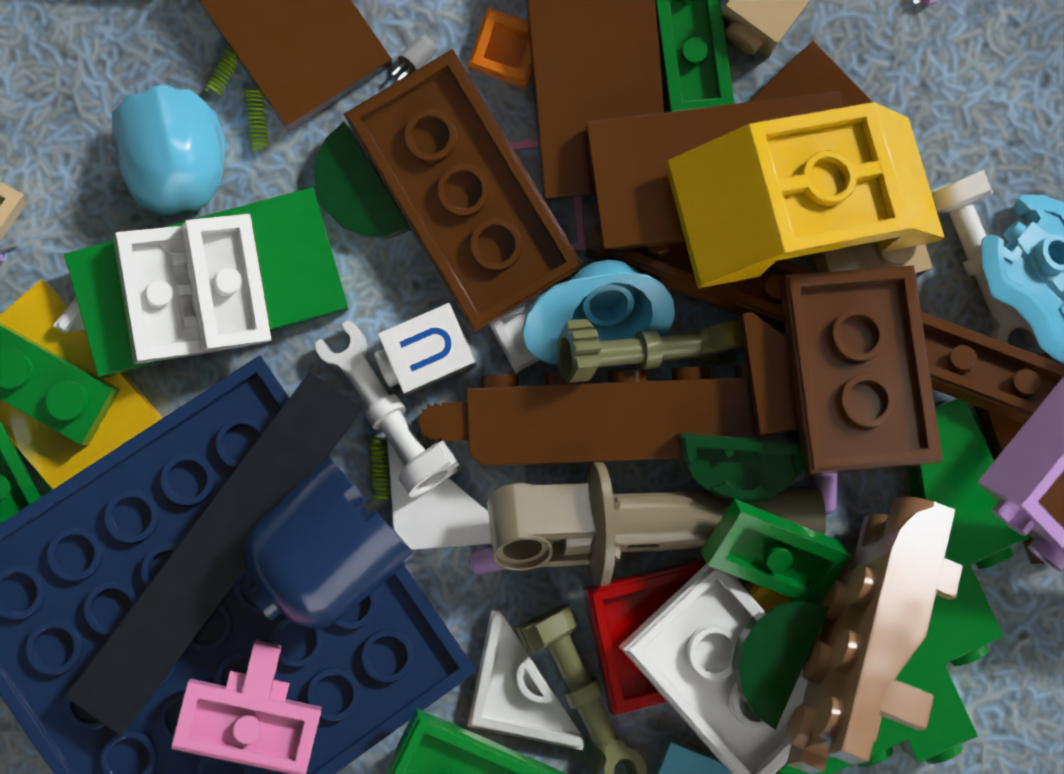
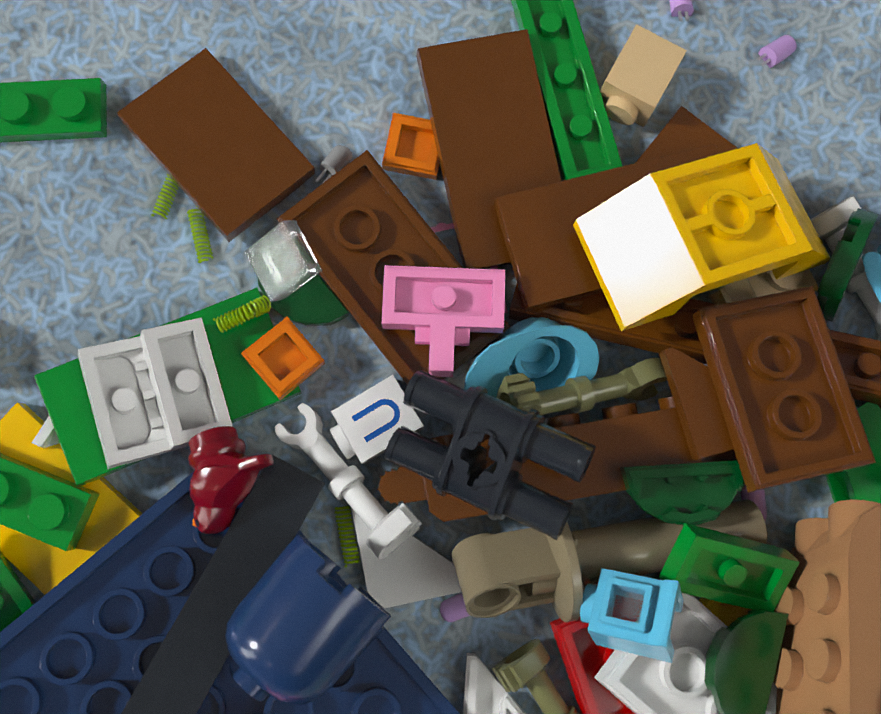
camera: 15 degrees left, 5 degrees down
medium azure hair [112,85,225,217] -> none
none -> dark red animal [188,426,274,534]
none -> lime leg [213,295,271,333]
none -> orange tile [241,317,325,400]
none -> clear tile [244,220,322,302]
none -> bright pink hinge [382,265,505,377]
none -> black pin [385,370,596,541]
none -> medium azure window [580,568,684,663]
none -> dark green tile [817,208,879,322]

